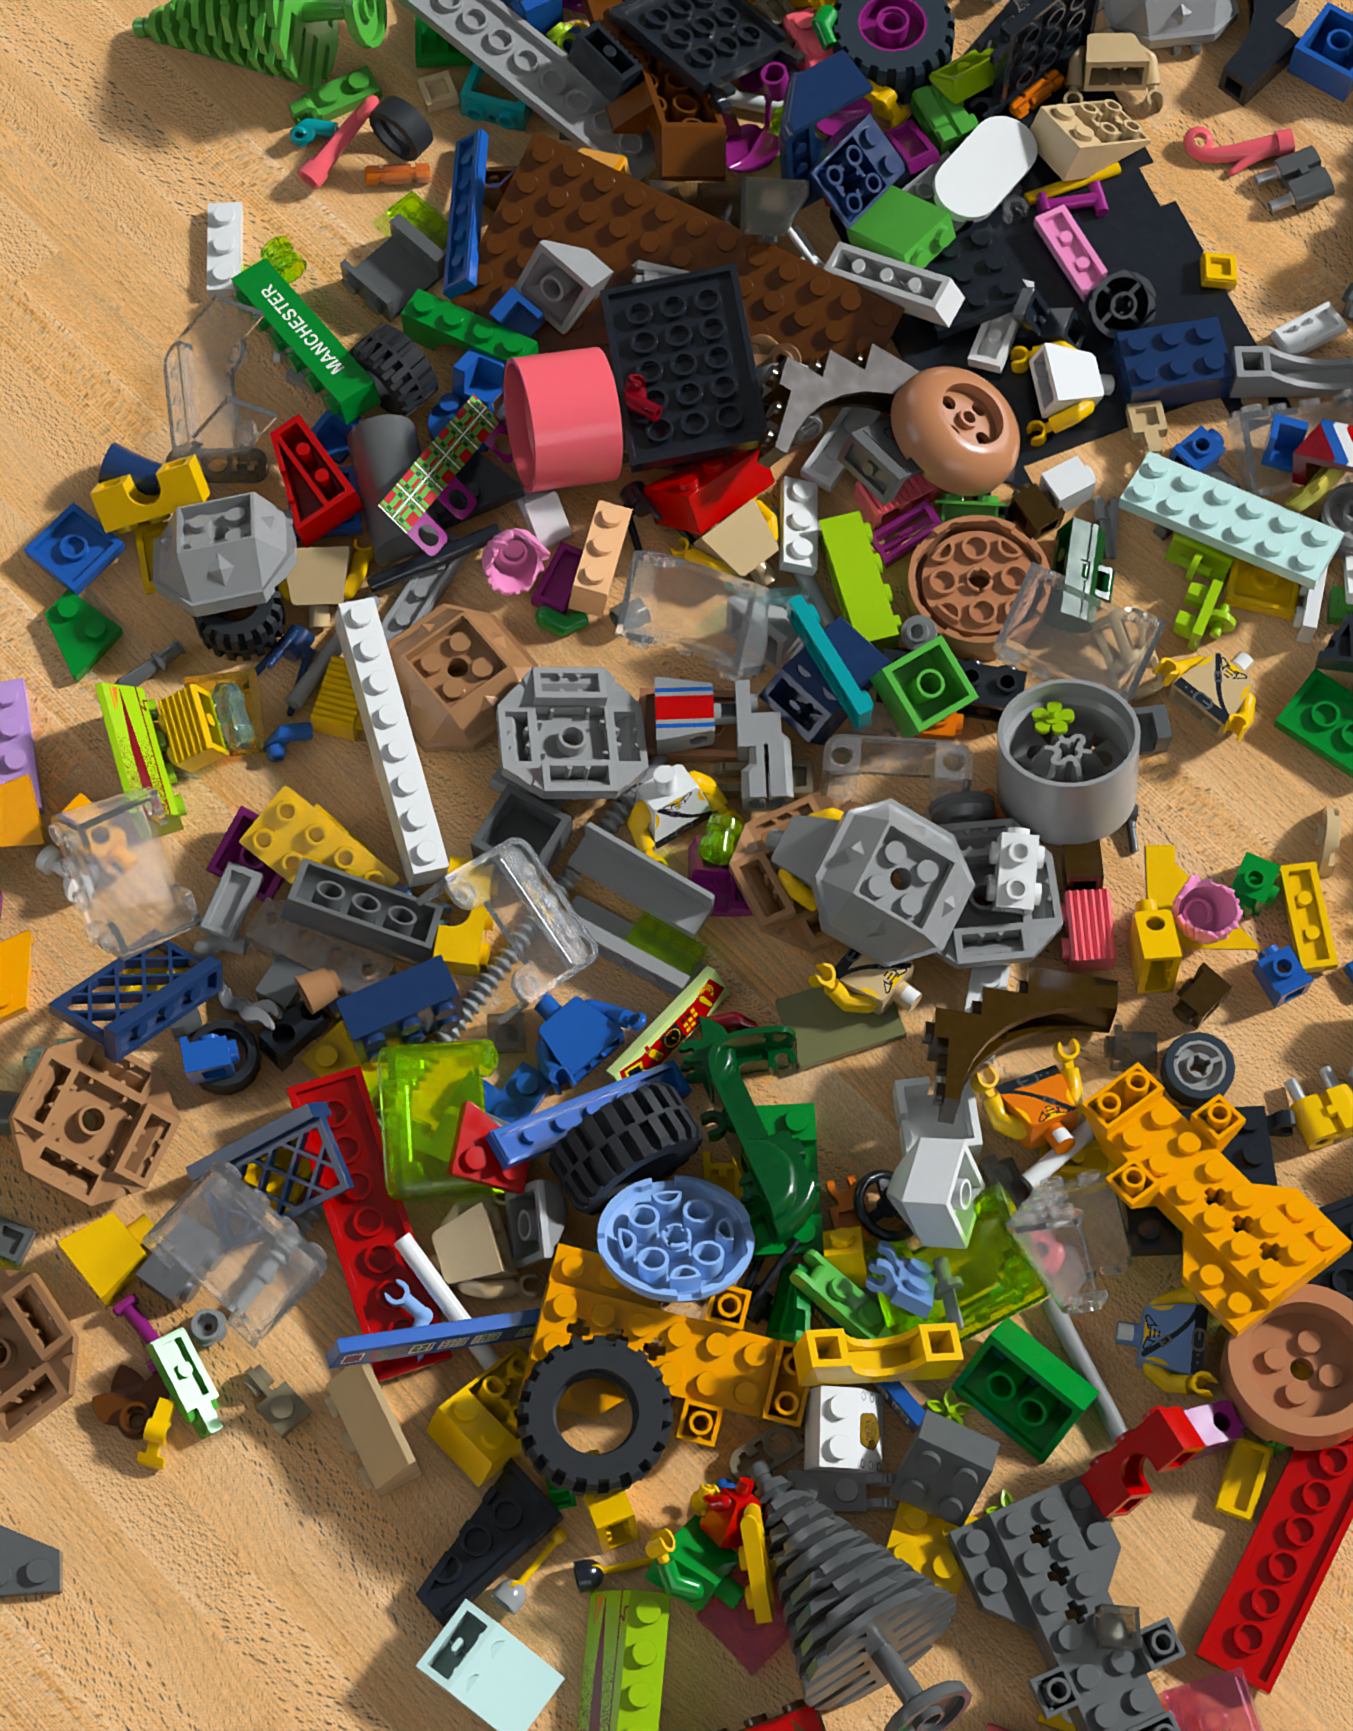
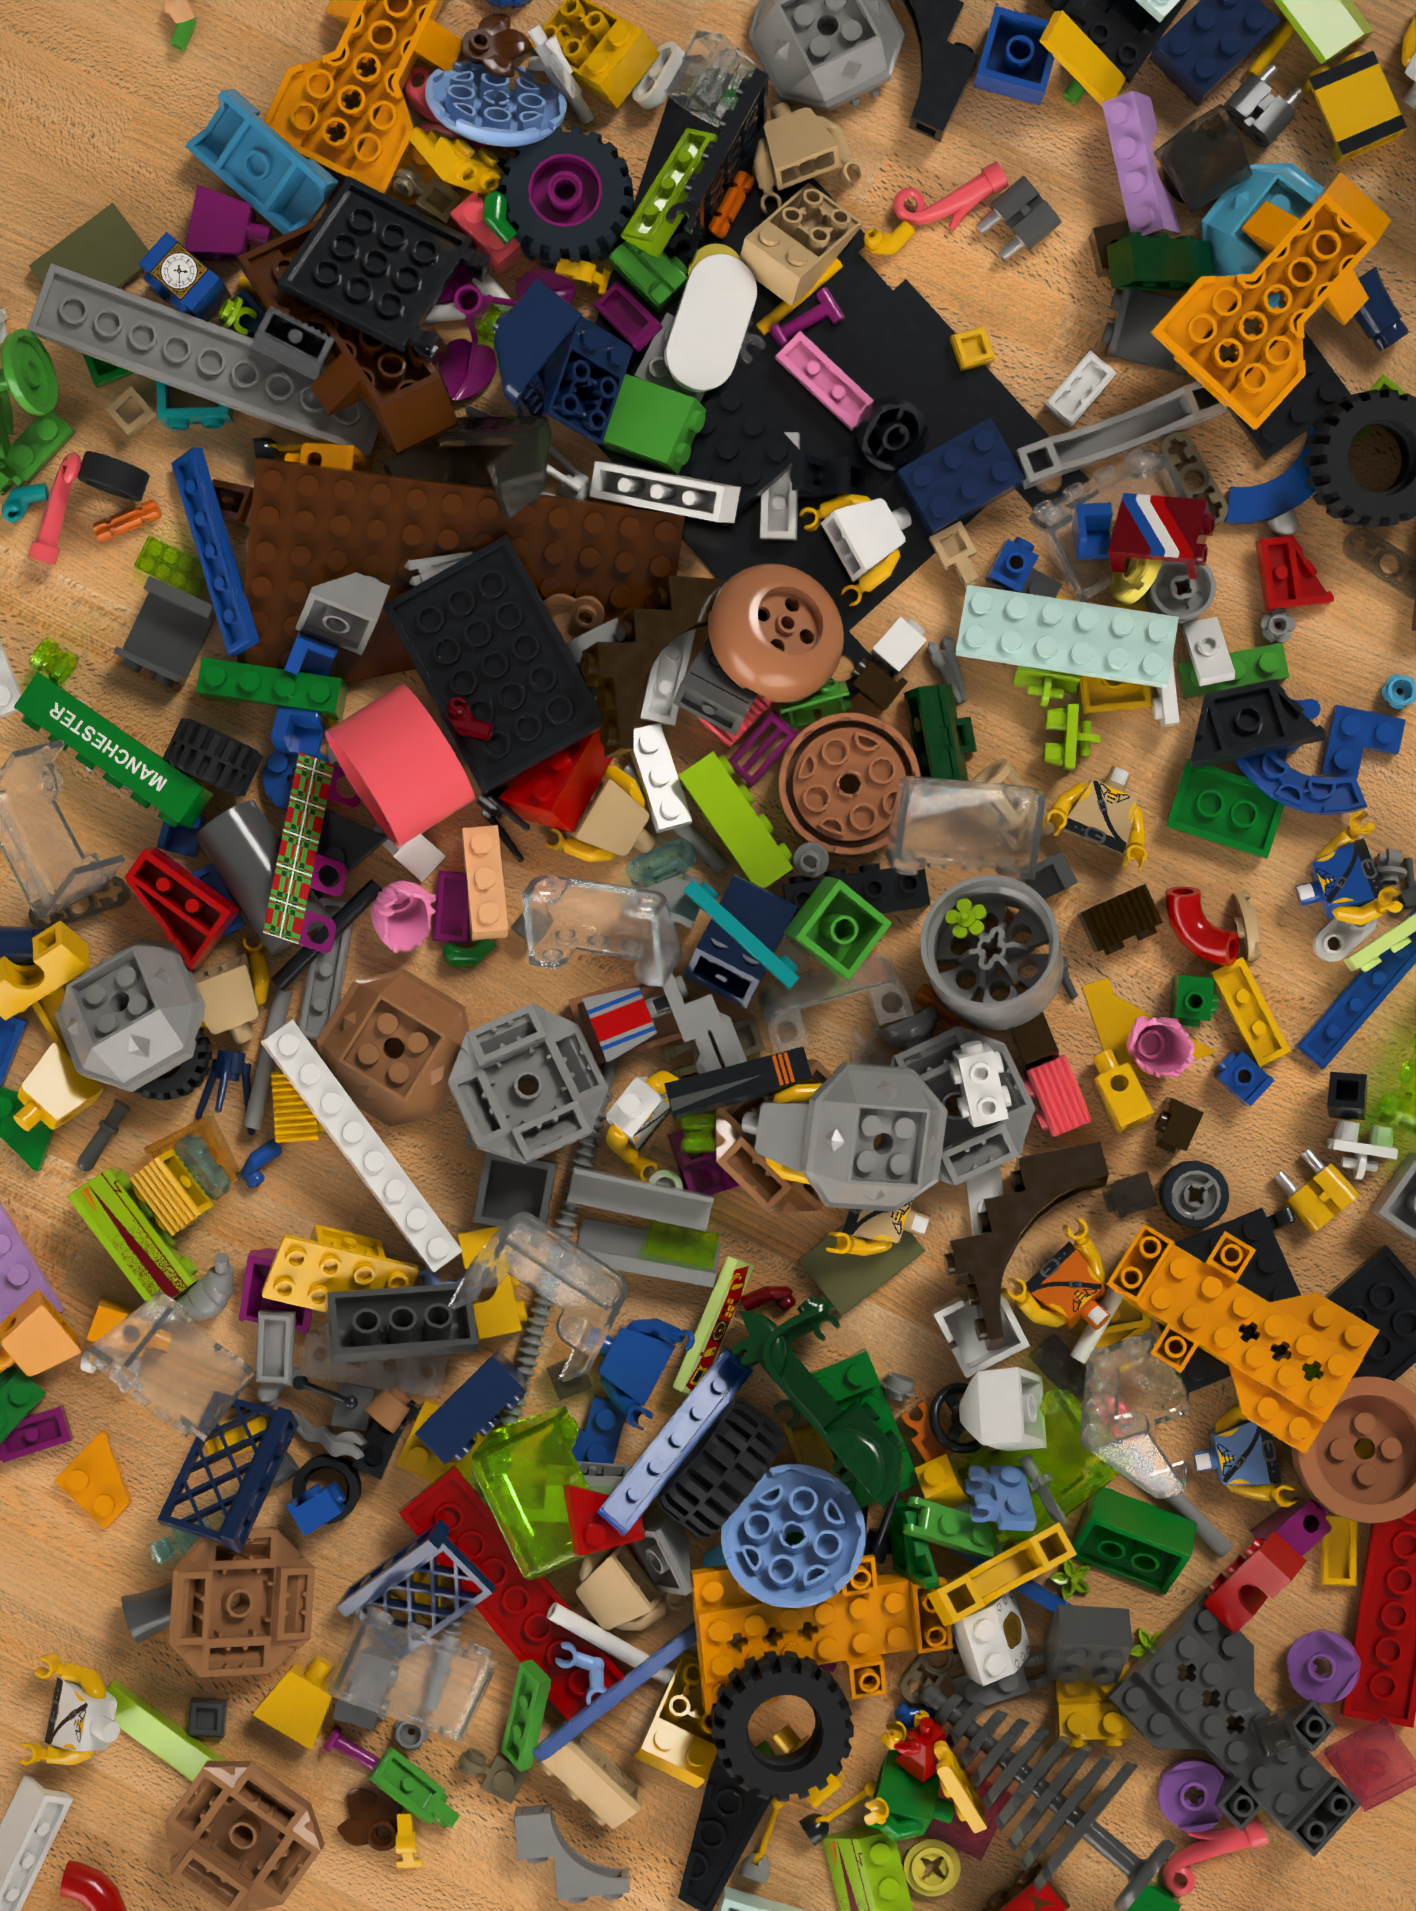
camera: 20 degrees left, 20 degrees up
none -> yellow torso [14,1043,104,1131]
none -> light grey piece [159,1253,234,1323]
none -> black hinge [293,1375,358,1409]
none -> bright green plate [501,1659,551,1772]
none -> light grey arch [514,1804,630,1903]
none -> black tile [664,1047,813,1120]
none -> yellow arm [864,221,916,255]
none -> light grey plate [881,1372,915,1401]
none -> light yellow gear [904,1837,961,1897]
none -> dark brown brick [1077,884,1163,955]
none -> medium lavender plate [1157,1757,1224,1832]
none -> red cylinder [1165,886,1239,966]
none -> medium lavender plate [1287,1629,1361,1703]

